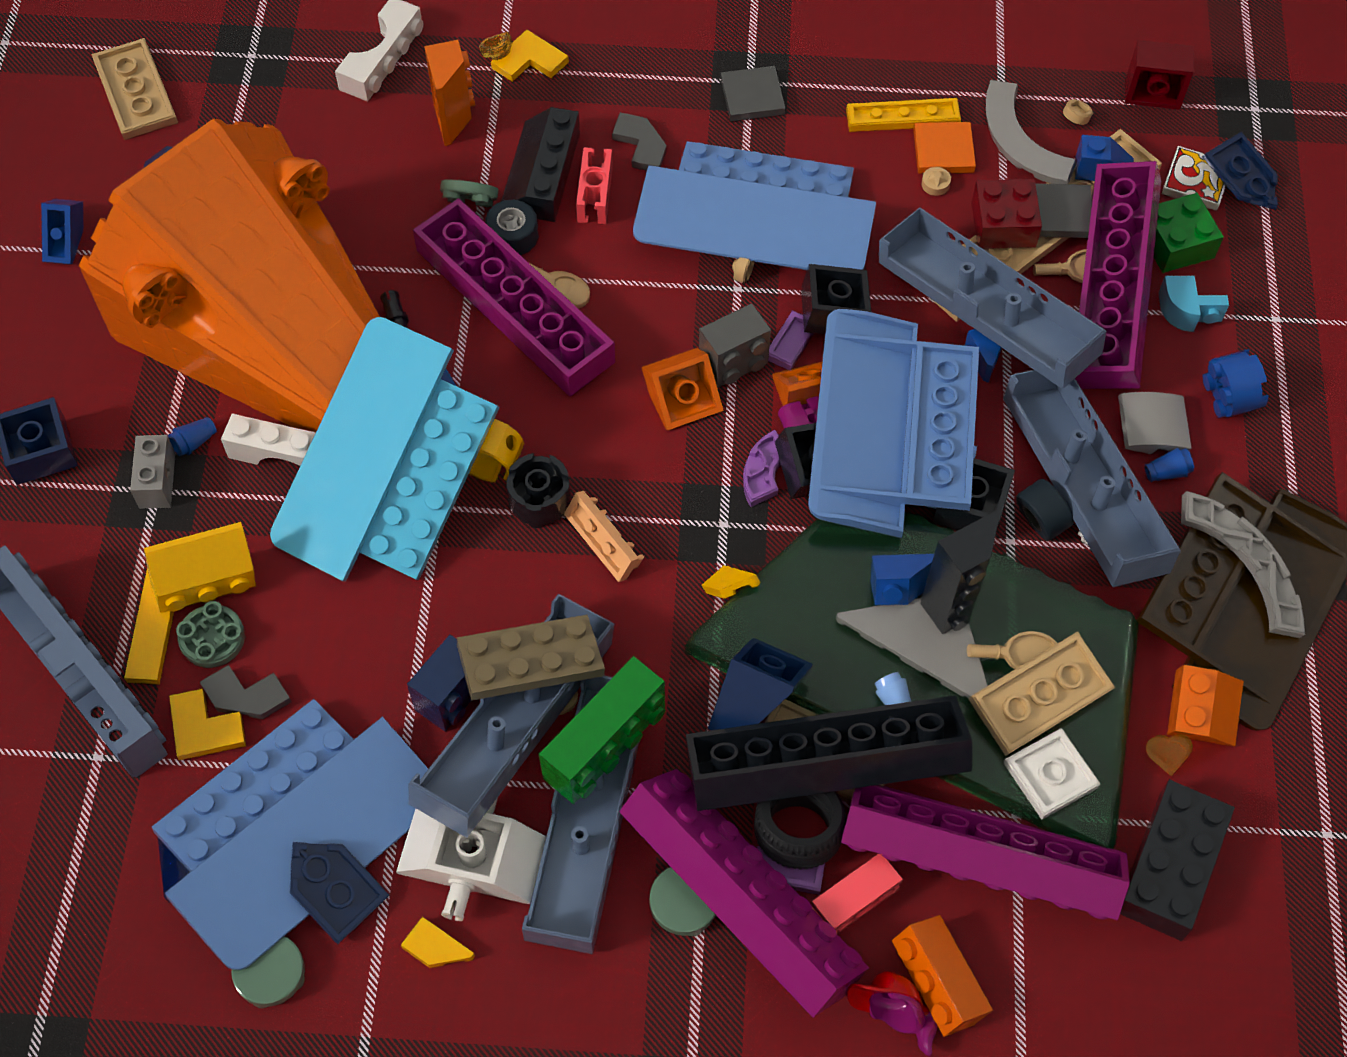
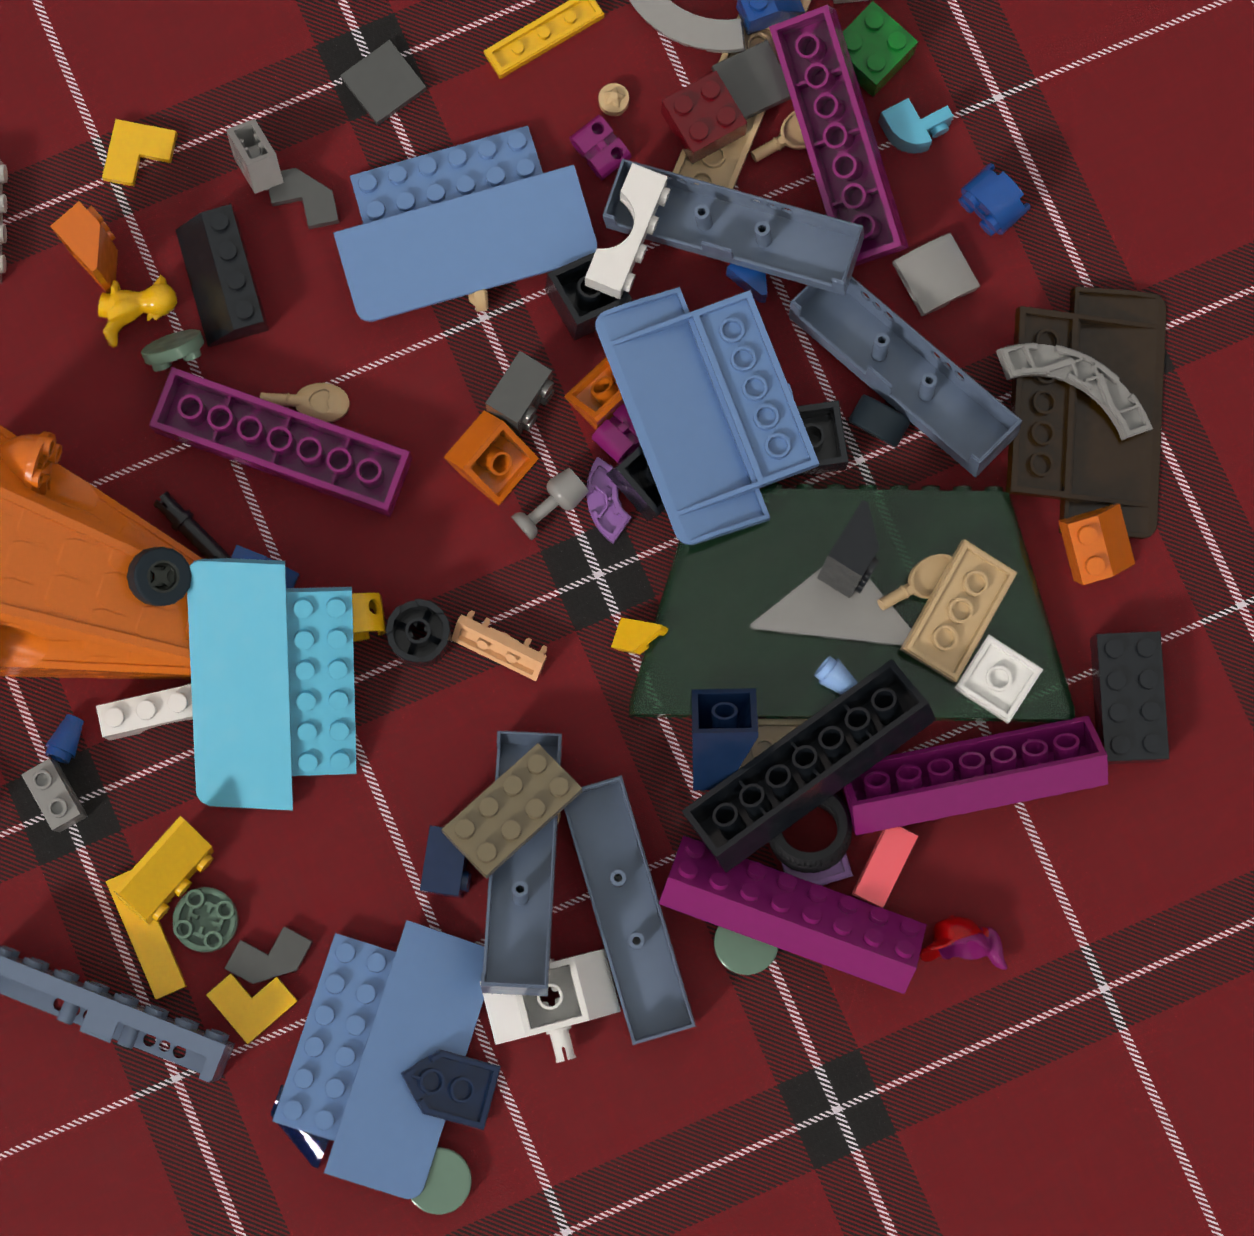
camera: 30 degrees left, 20 degrees up
yellow tile [401,917,475,968] -> none
clear yellow tile [479,32,512,60] -> none
black wheel [485,199,539,255] -> none
green brick [539,656,666,805] -> none
coral piece [576,147,613,224] -> none
medium lavender tile [768,310,814,370] -> none
blue slope [870,554,934,605] -> none
orange brick [892,915,993,1037] -> none
orange tile [913,122,976,173] -> none
blue cone [1144,448,1194,482] -> none
clear yellow tile [1146,734,1193,776] -> none
none -> yellow animal [98,275,177,348]
none -> black wheel [127,547,192,606]
none -> light grey brick [226,119,284,194]
none -> light grey piece [511,468,589,541]
none -> magenta piece [569,115,632,180]
none -> white arch [585,163,671,299]

